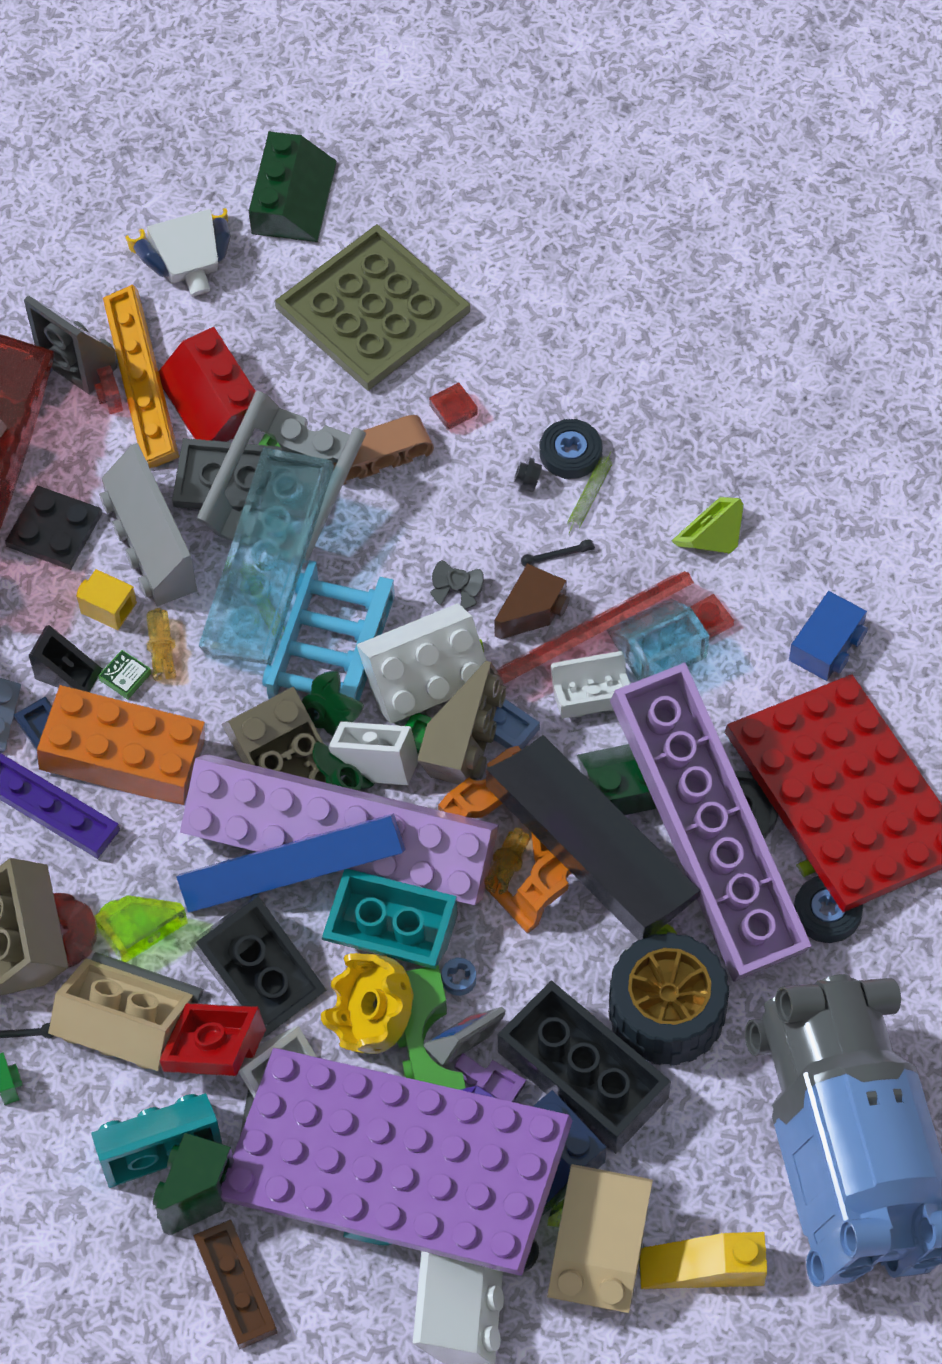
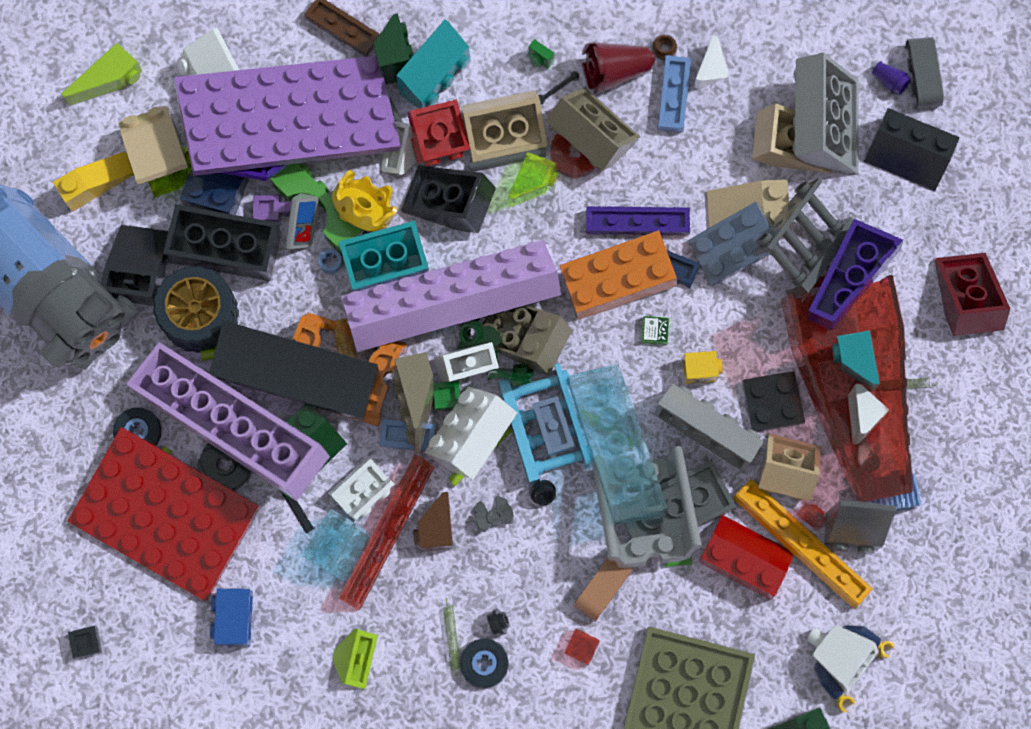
camera: 145 degrees right, 15 degrees up
black slope [29,625,103,692] -> none
clear yellow axle [146,608,176,681] -> none
blue tile [176,813,406,913] -> none
black hinge [521,539,595,567] -> none
clear red plate [683,594,734,642] -> none
none -> black slope [101,225,168,306]
none -> black plate [529,480,556,506]
none -> sand blue plate [532,396,574,456]
none -> tan slope [758,433,821,501]

